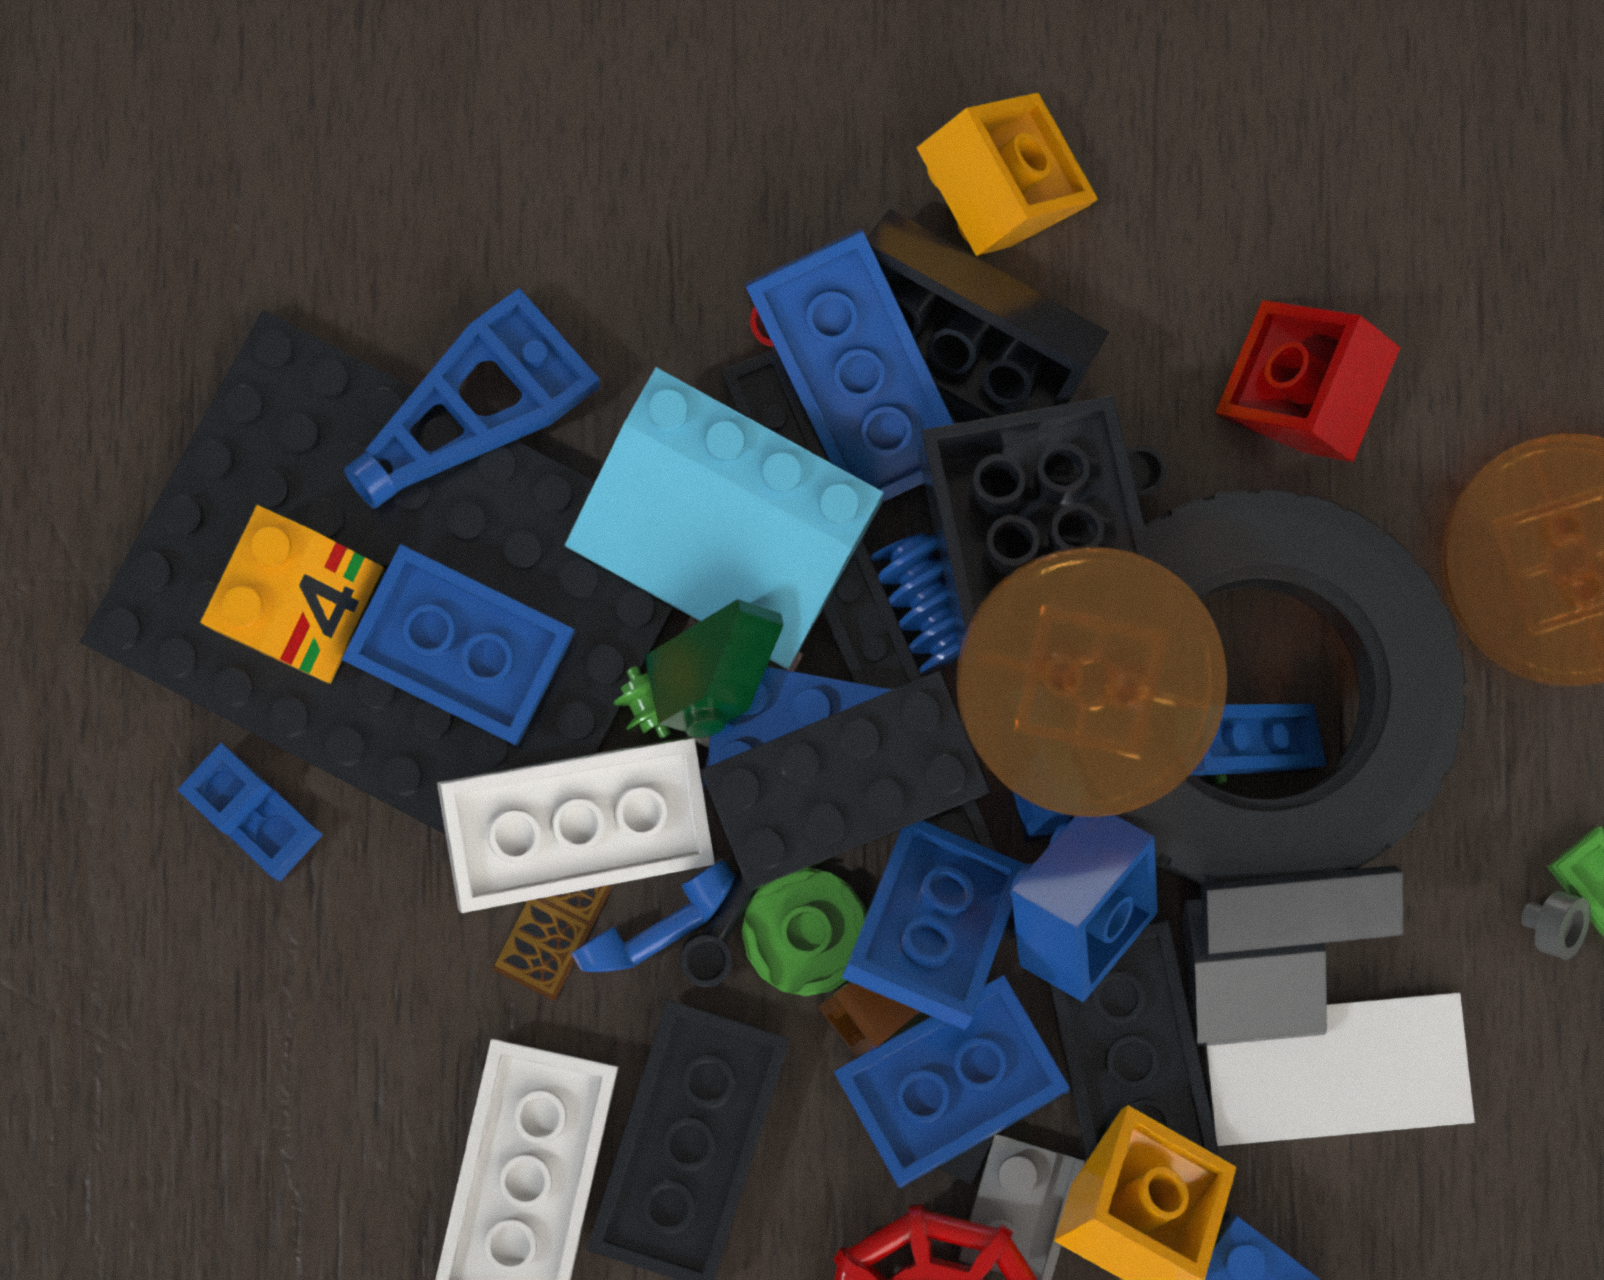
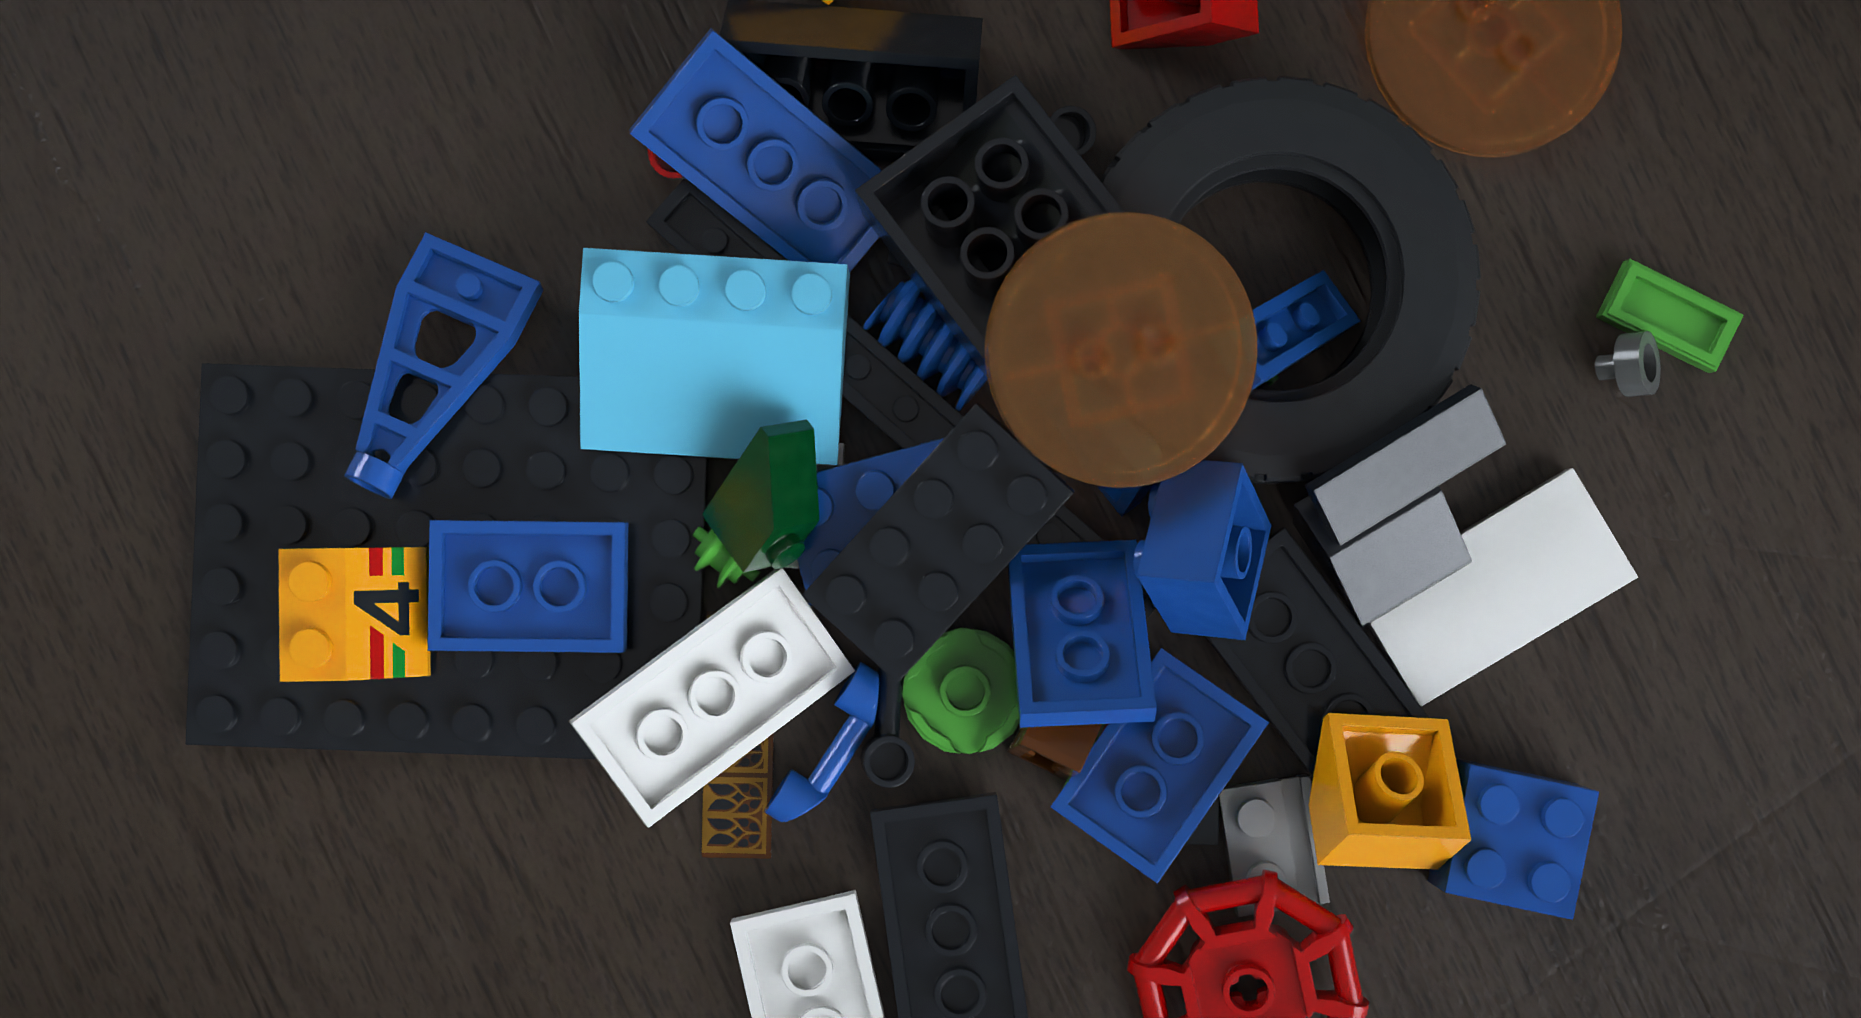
camera: 25 degrees left, 5 degrees up
blue slope [177,742,323,882] -> none

